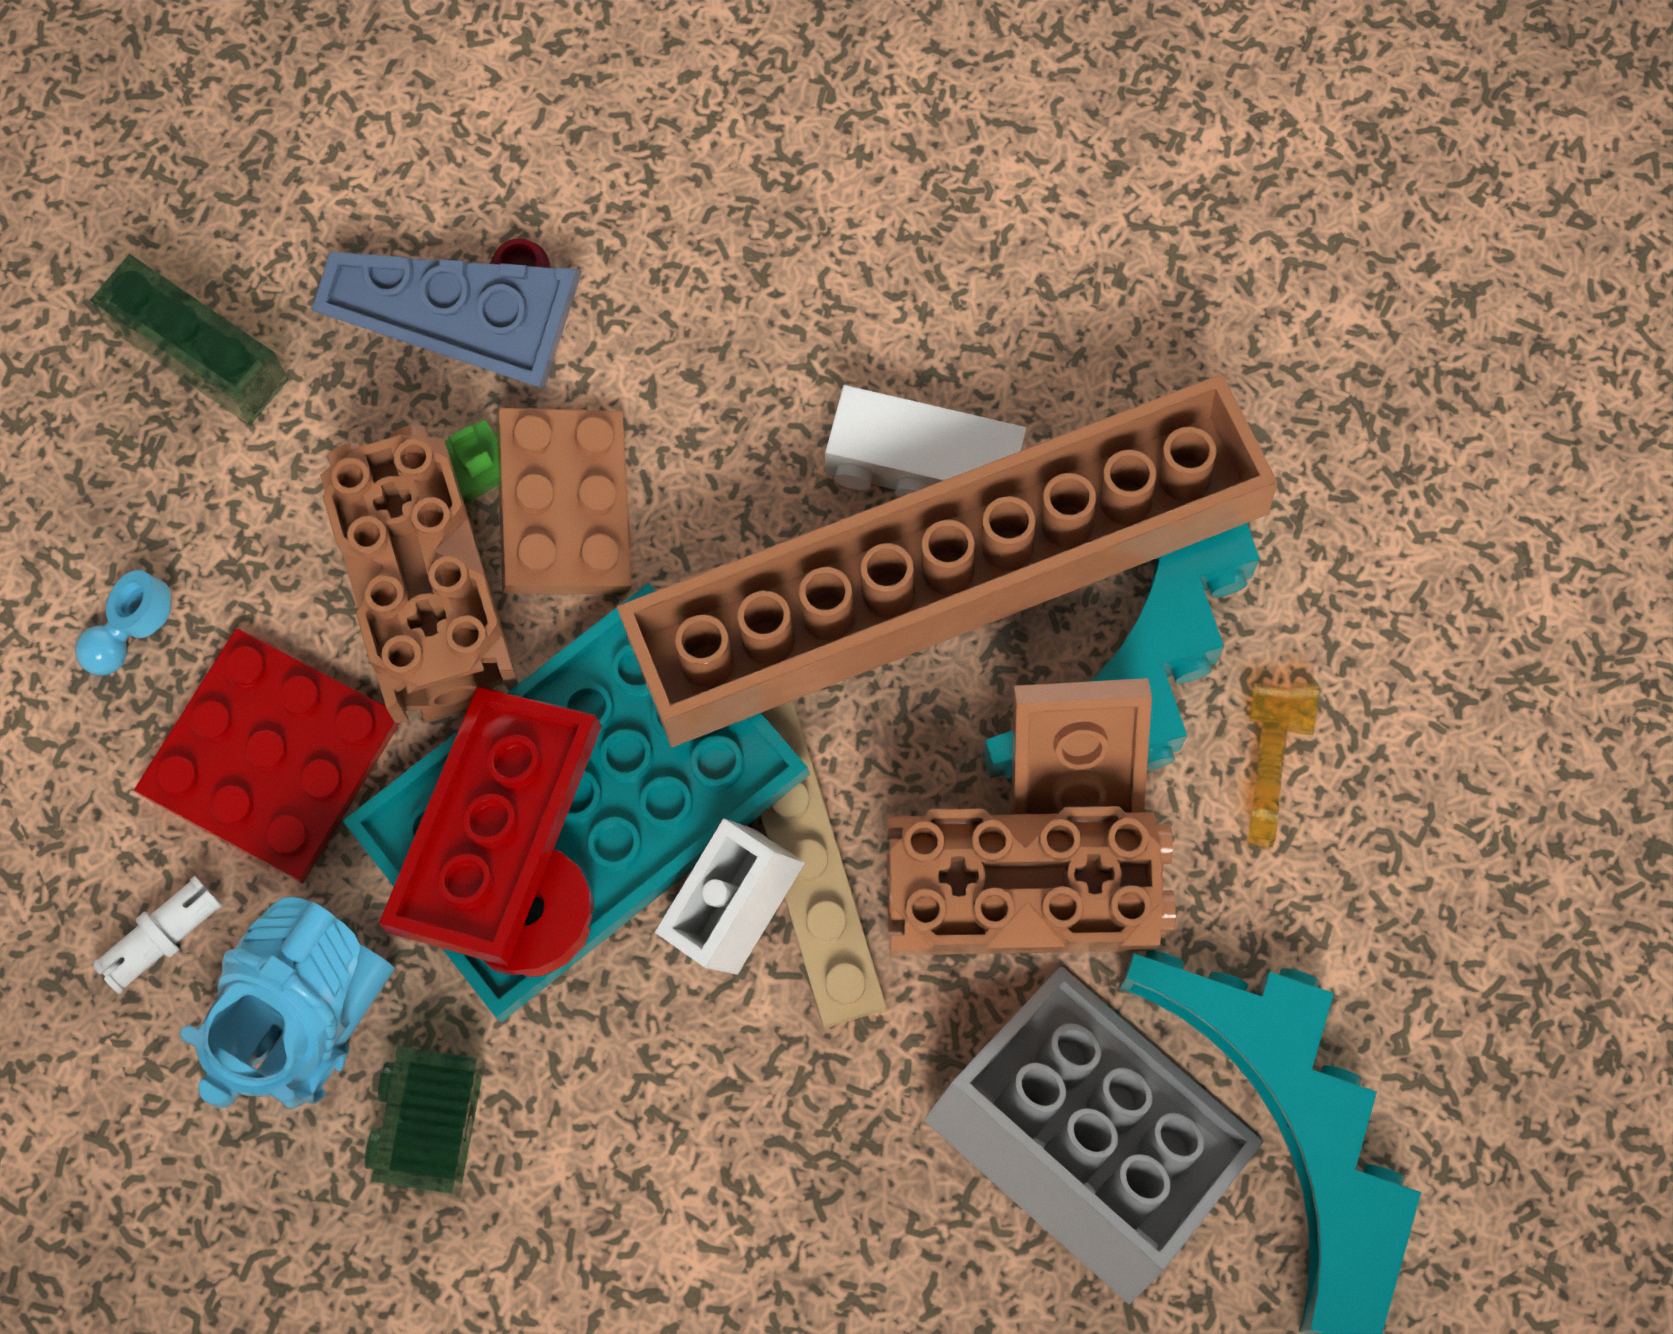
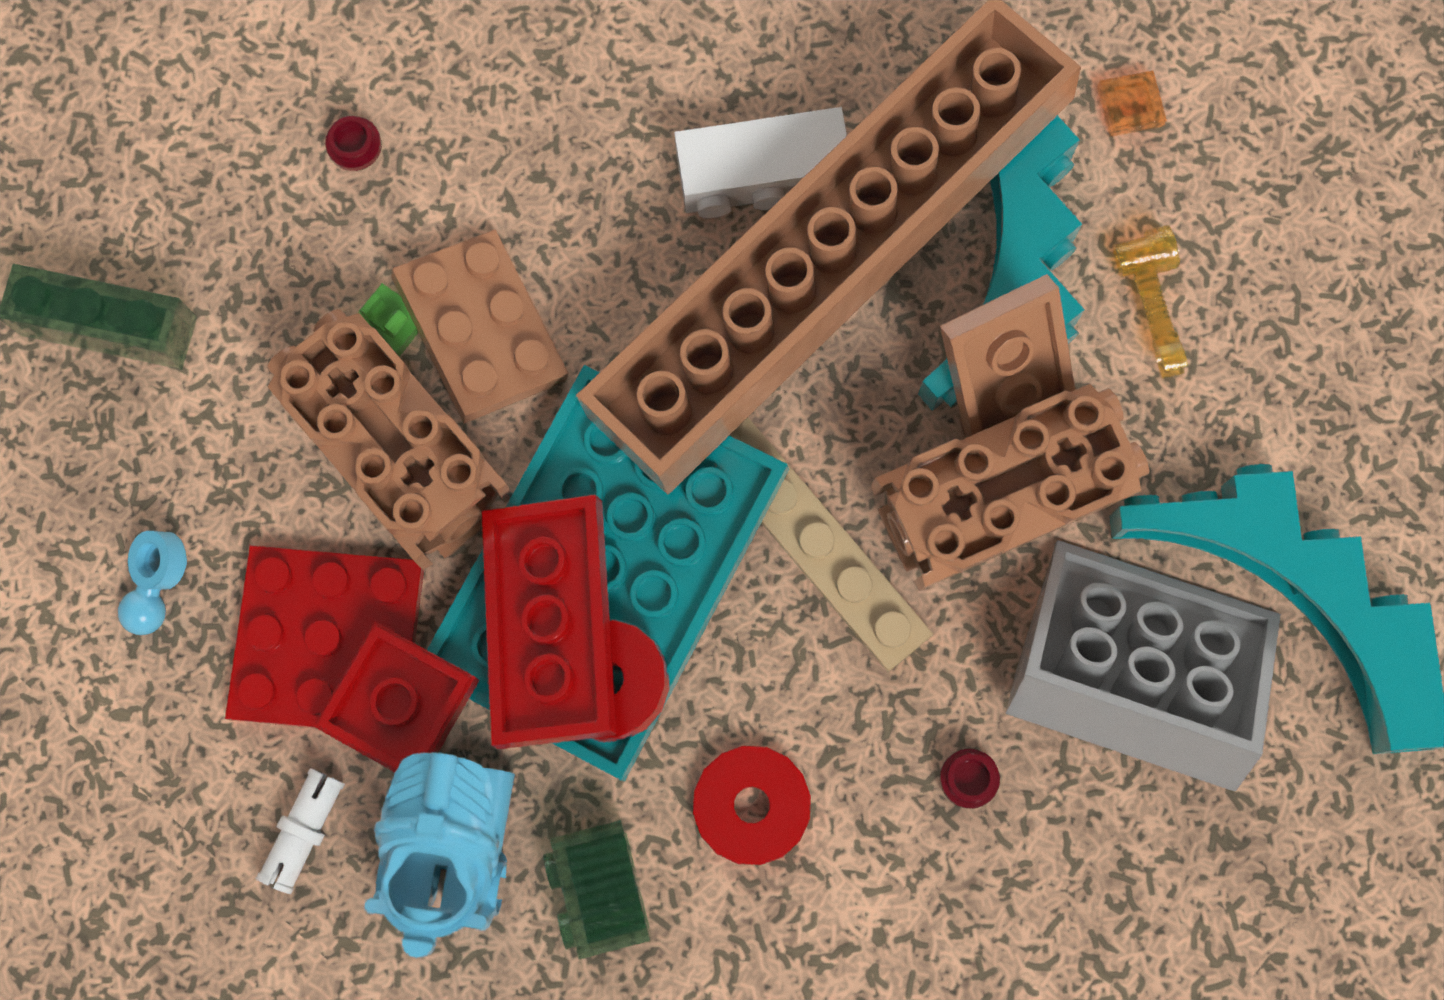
camera: 20 degrees left, 5 degrees up
sand blue wing [312,252,582,388] -> none
white brick [655,818,805,975] -> none
none -> red tile [313,622,480,773]
none -> red tile [693,746,811,865]
none -> dark red plate [940,748,1000,809]
none -> clear orange tile [1097,70,1167,137]

